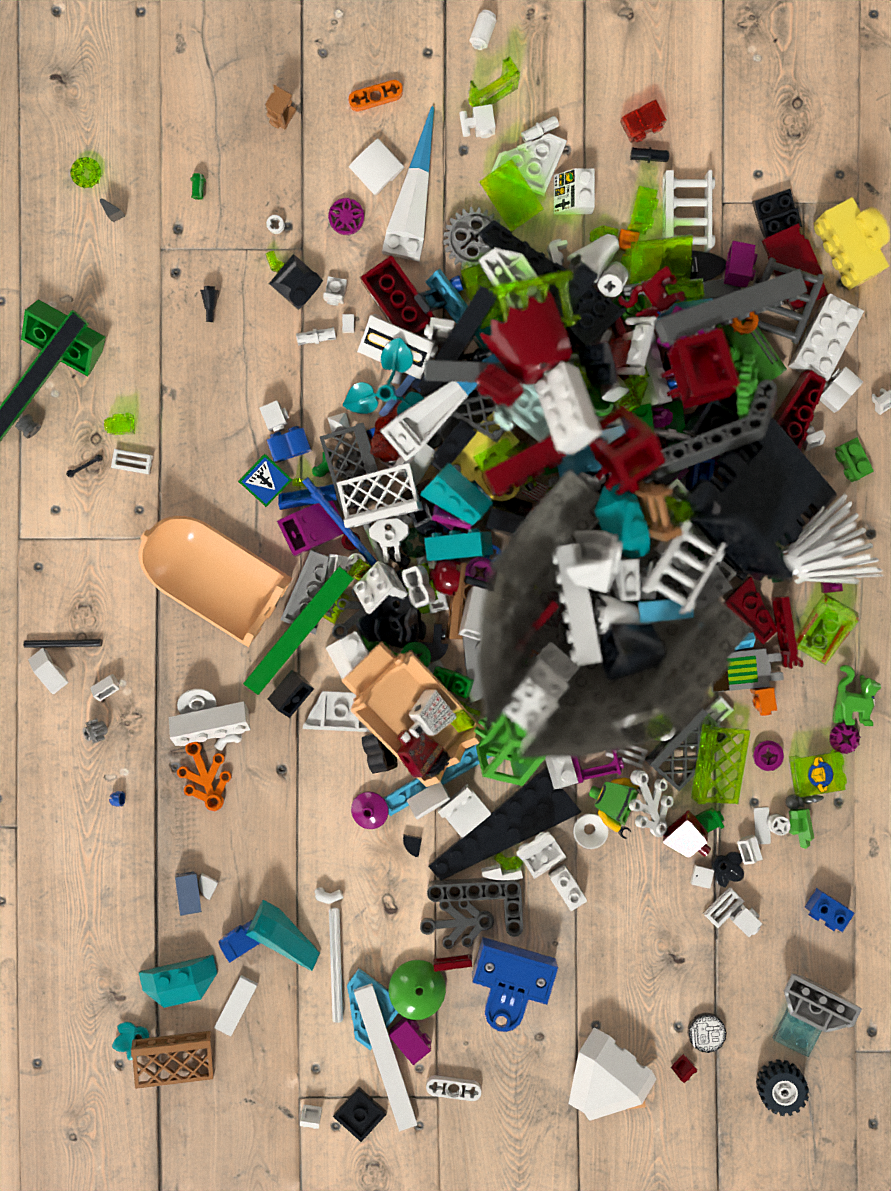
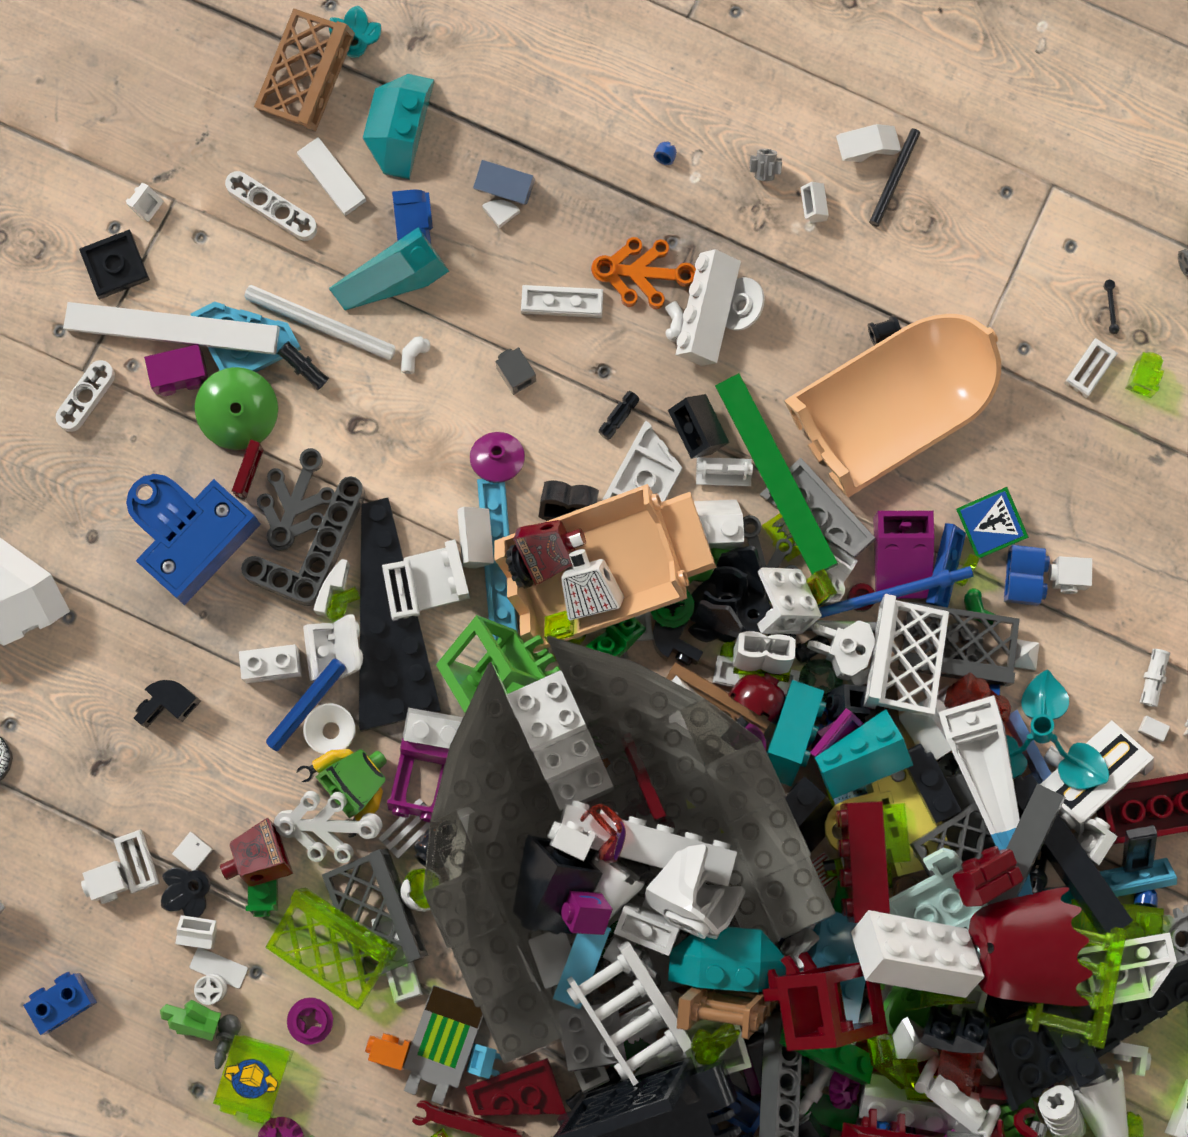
camera: 115 degrees right, 10 degrees down
black tile [403,834,422,858] -> none
none -> black brick [134,680,201,728]
none -> white beam [225,171,317,241]
none -> blue axle [266,658,346,751]
none -> black pin [277,341,329,391]
none -> white tile [382,560,420,621]
none -> dark grey brick [495,347,536,395]
none -> white tile [521,285,603,318]
none -> white sticker [529,932,571,989]
none -> white brick [547,821,597,861]
none -> magenta brick [561,891,613,935]
none -> clear red piece [580,804,626,863]
none -> black axle [599,391,639,440]
none -> white hinge [696,457,753,486]
none -> black bush [868,315,901,345]

